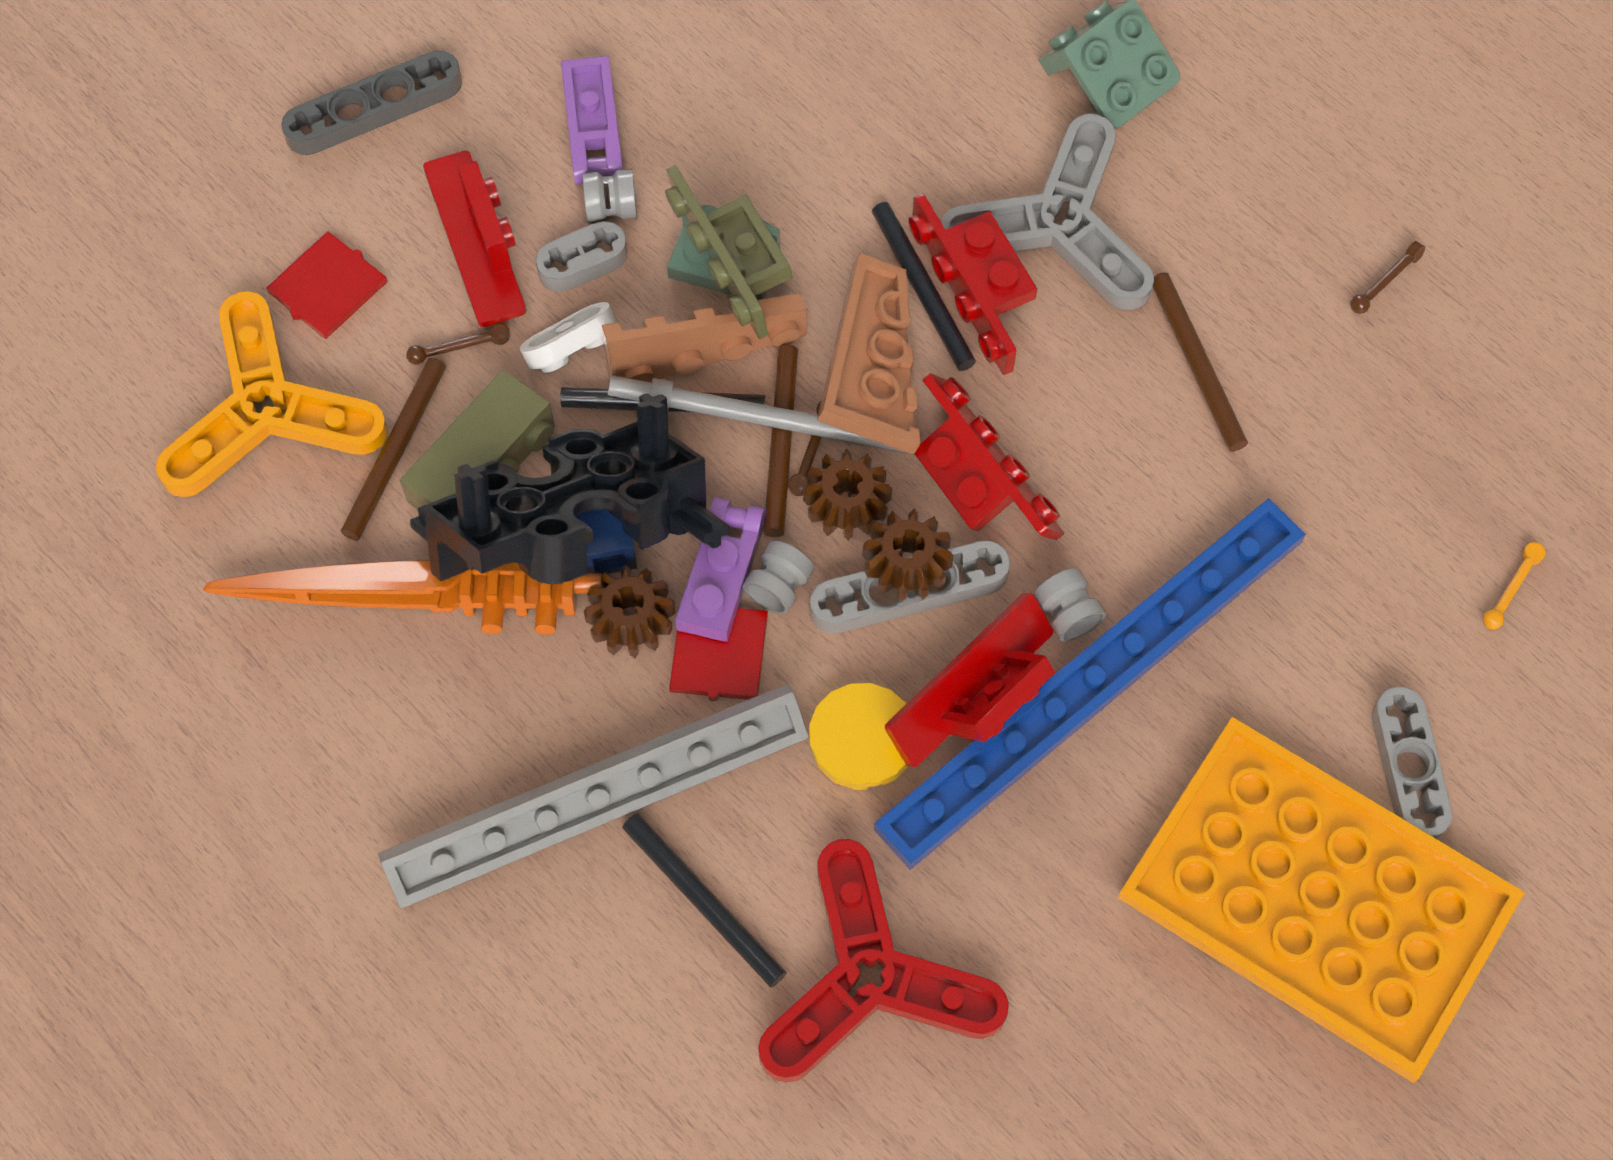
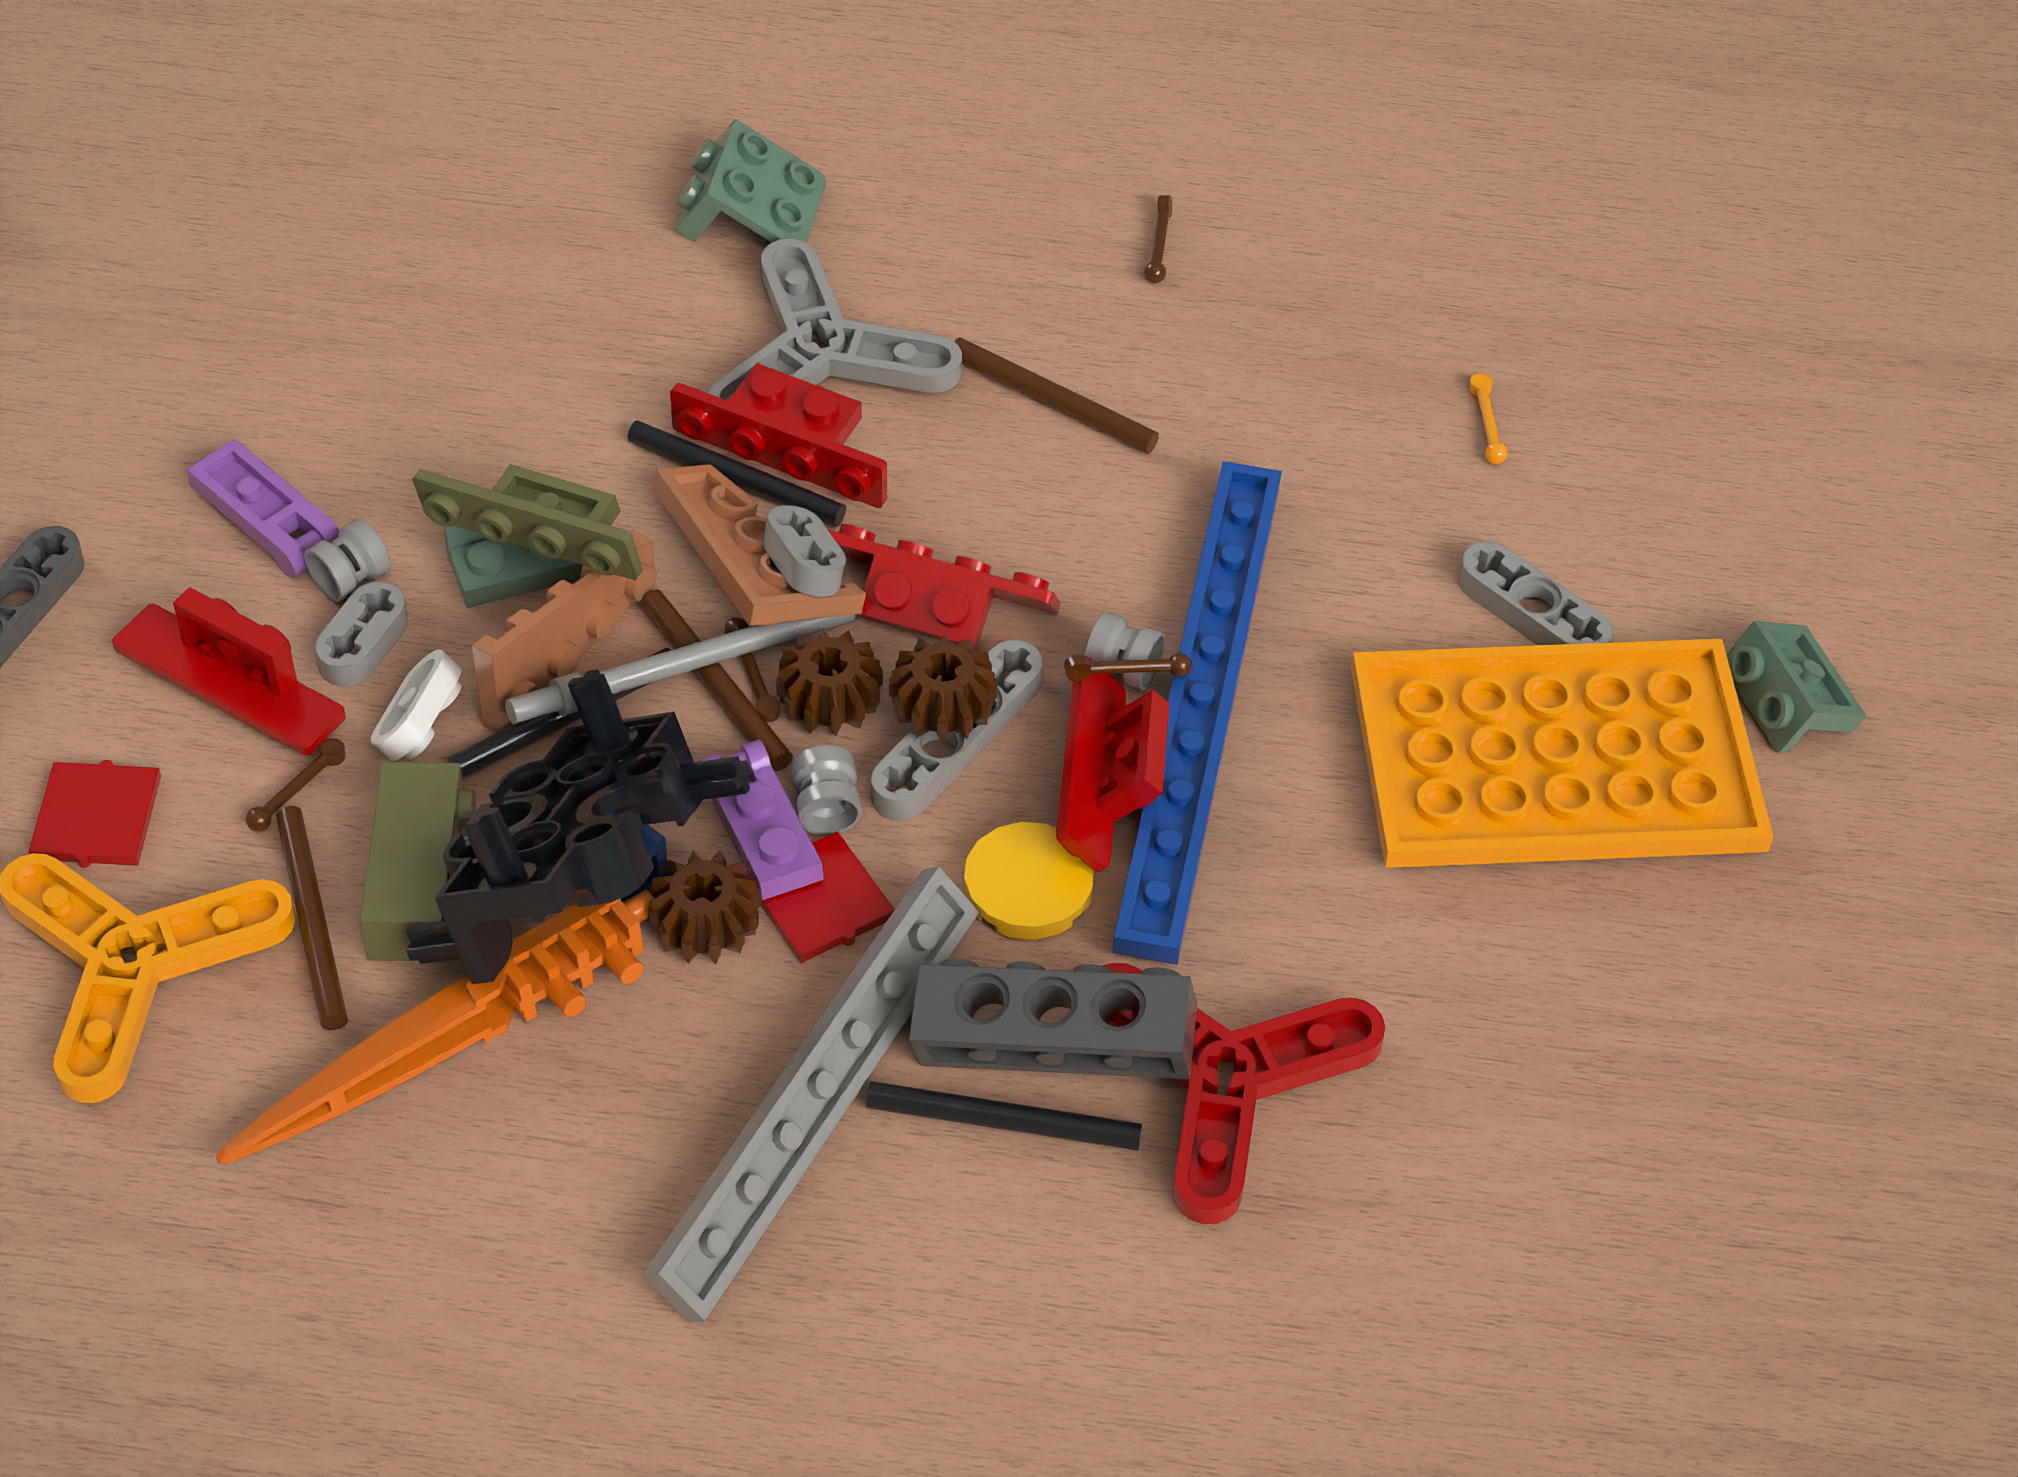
camera: 40 degrees left, 15 degrees down
none -> light grey beam [762,505,846,597]
none -> dark grey brick [909,958,1197,1079]
none -> reddish brown hinge [1064,652,1192,681]
none -> sand green bracket [1726,621,1866,753]

